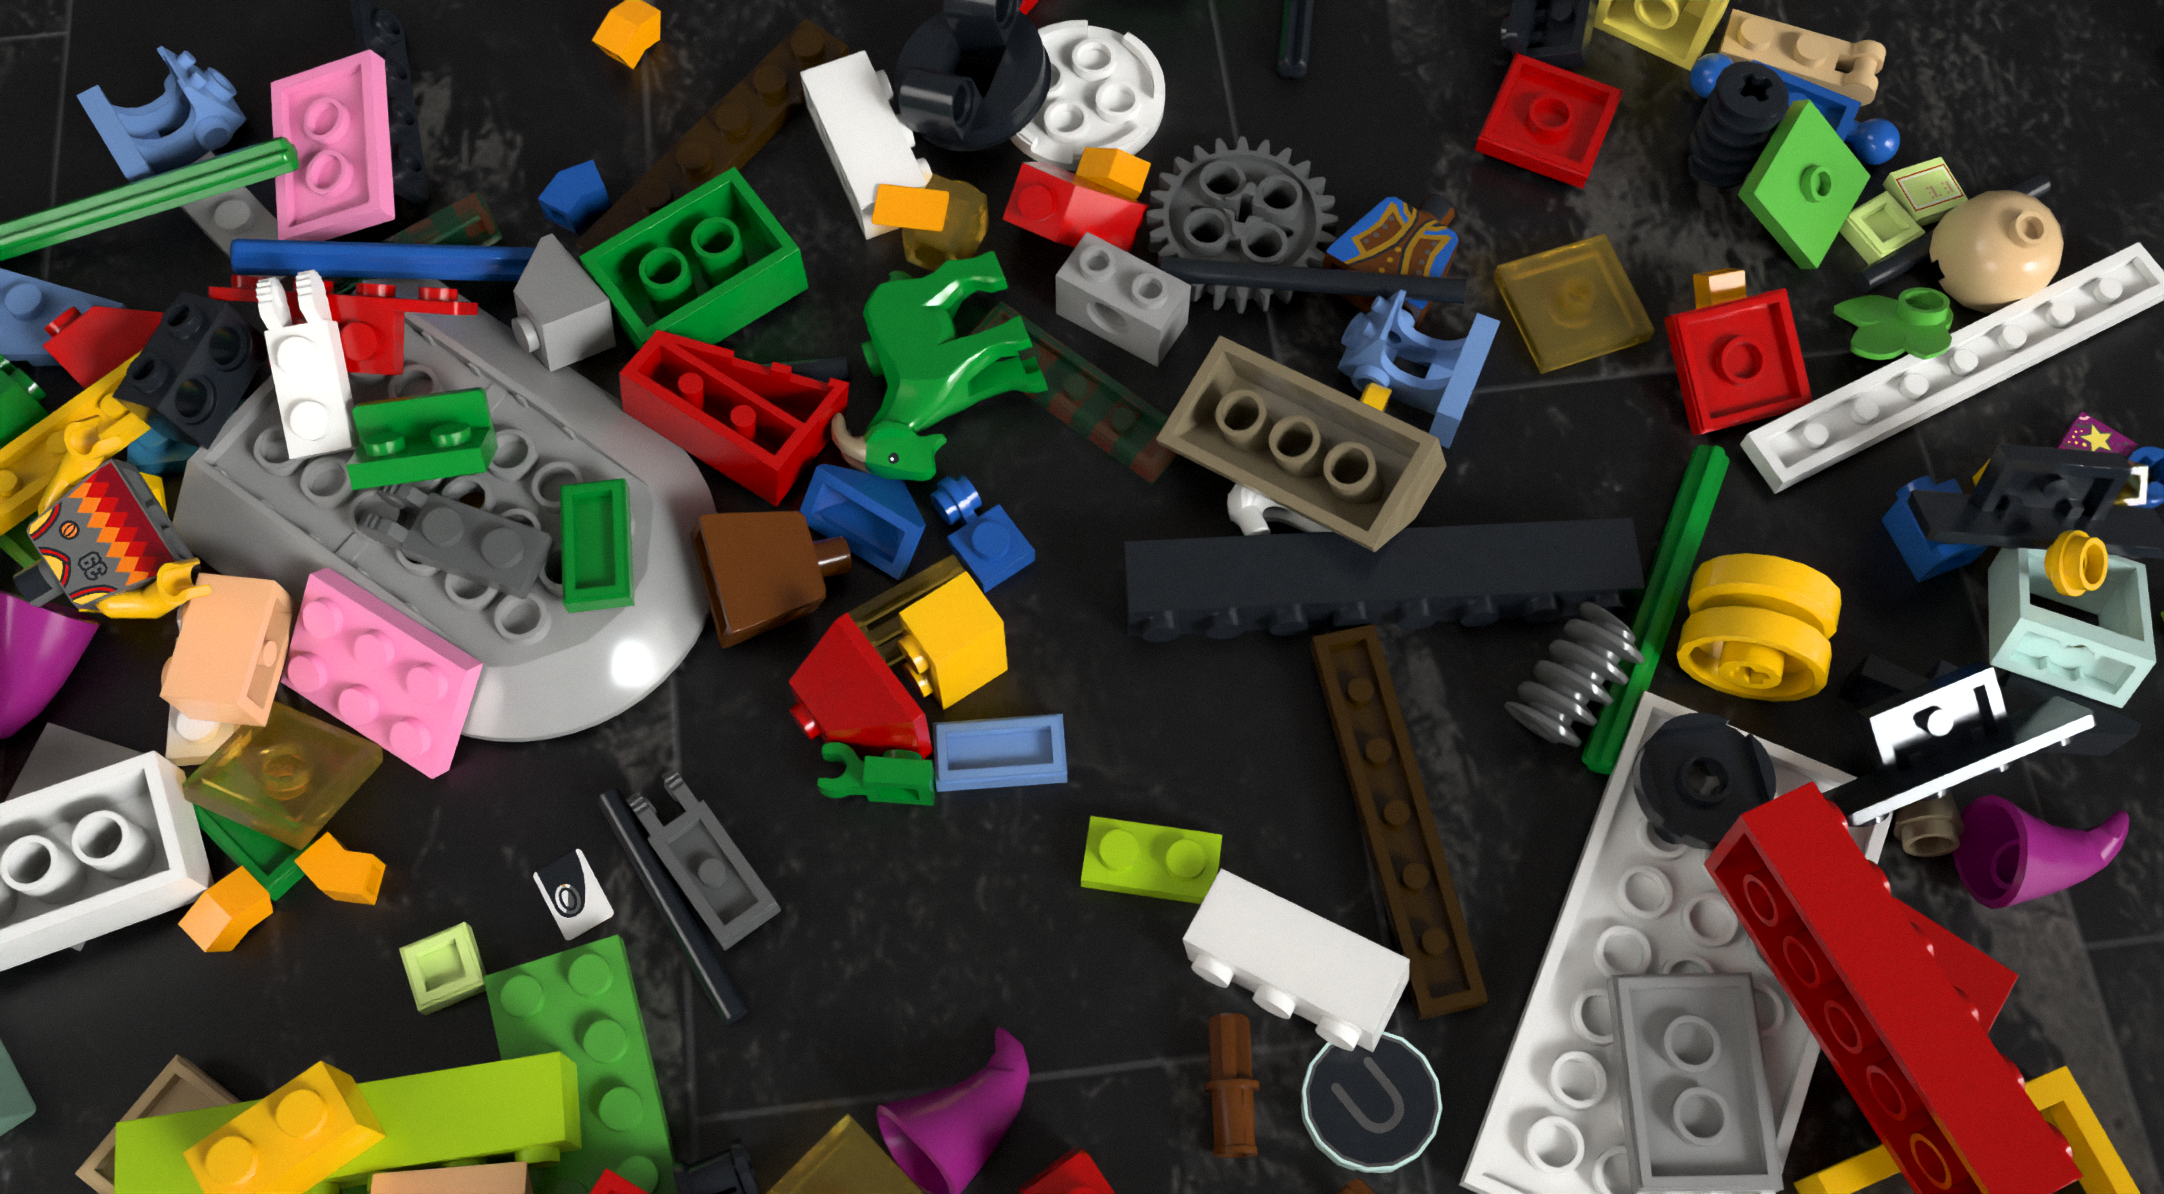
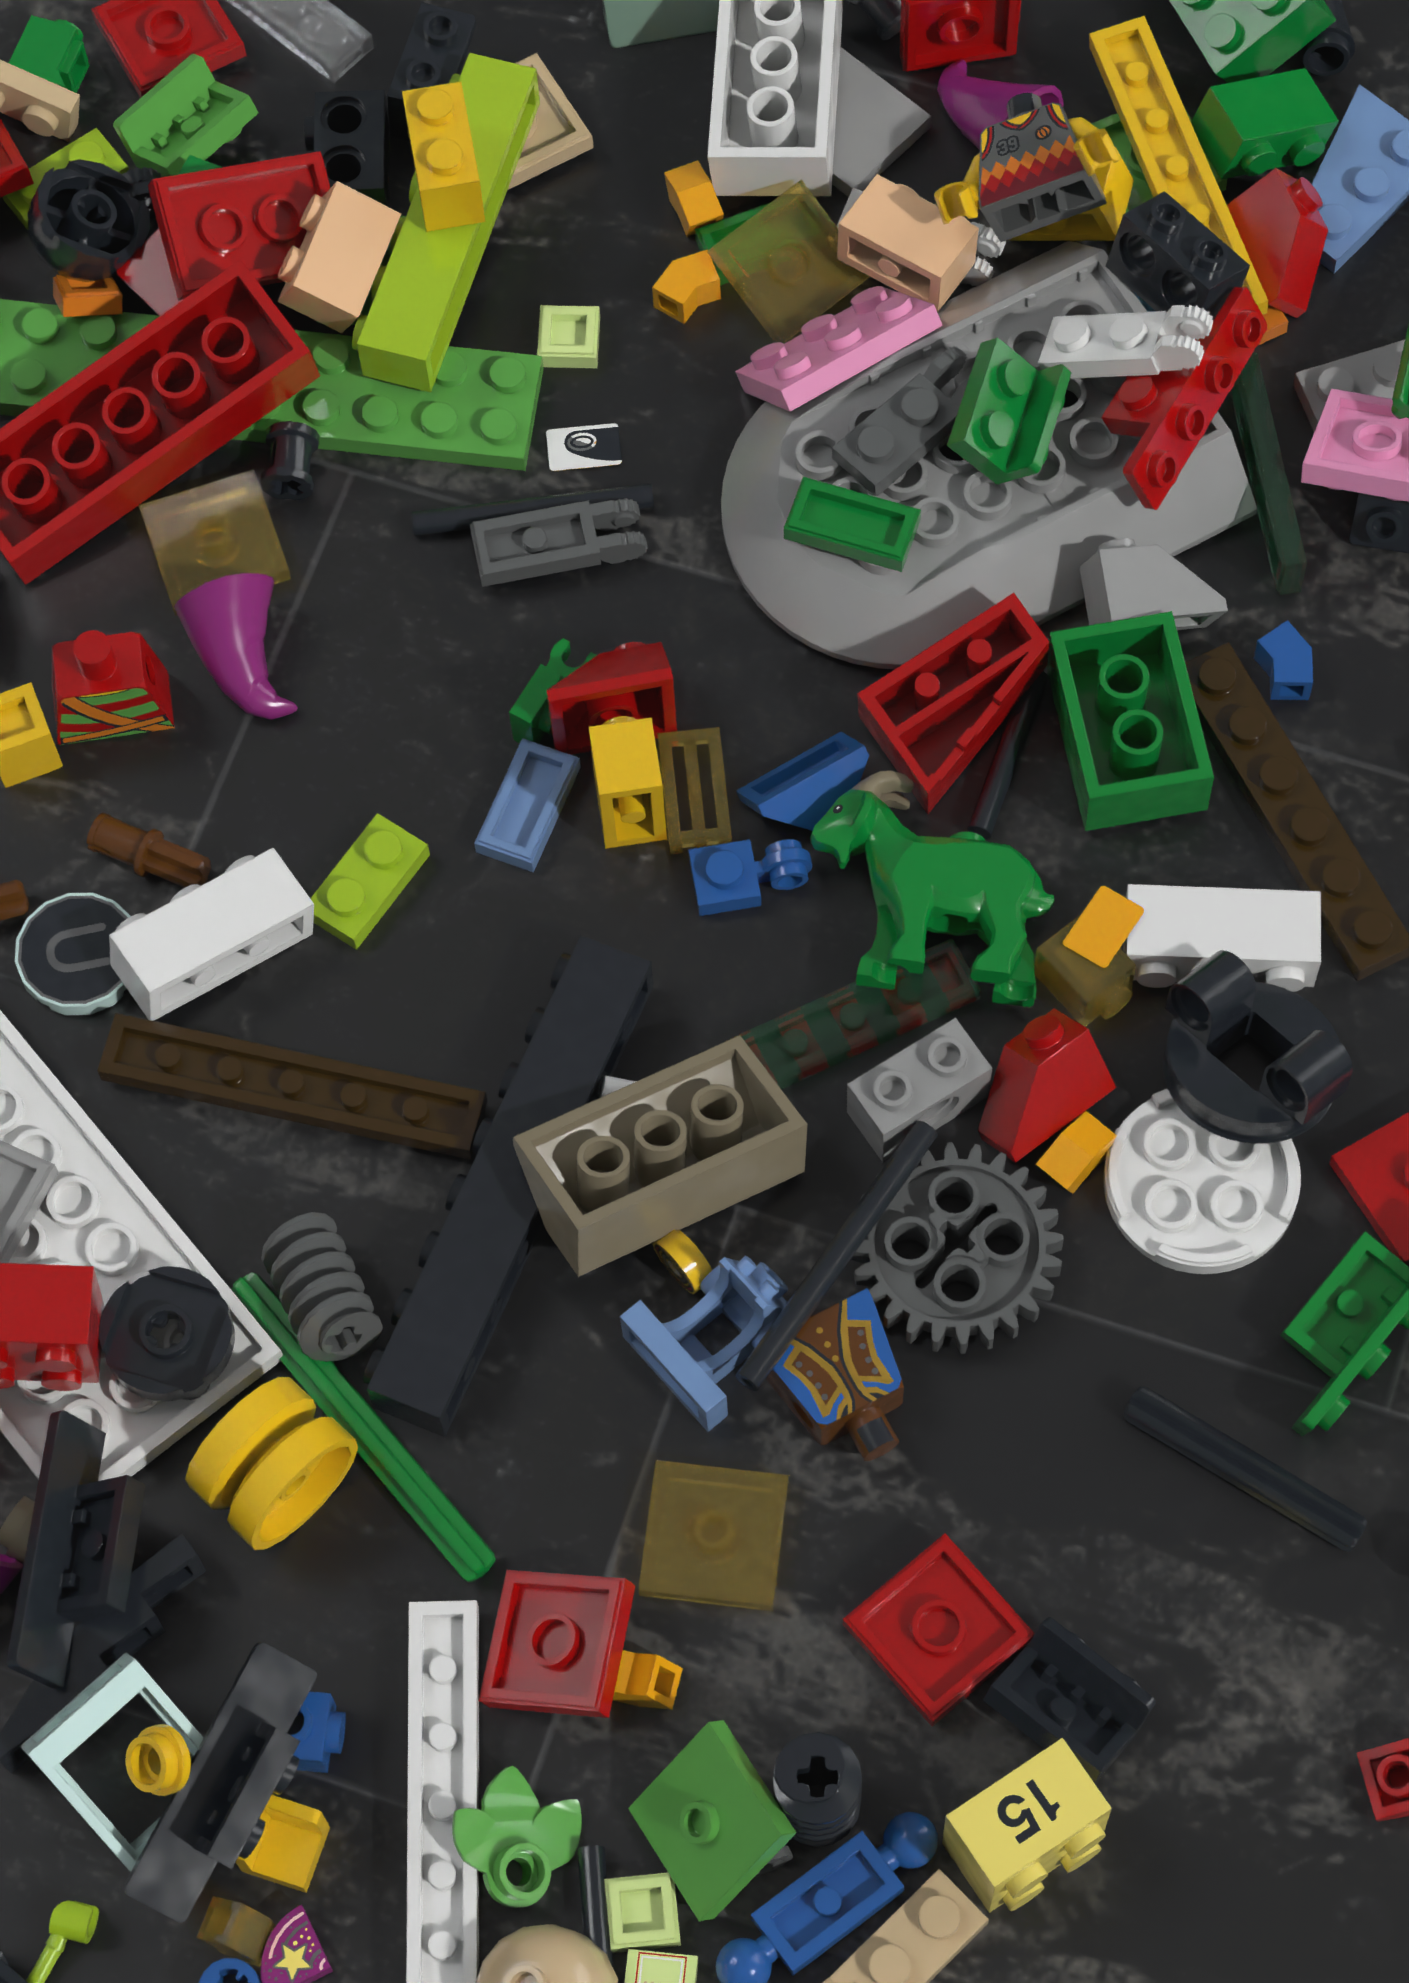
camera: 120 degrees right, 0 degrees up
blue axle [230,239,535,281] -> none
reddish brown torso [690,511,852,649] -> none

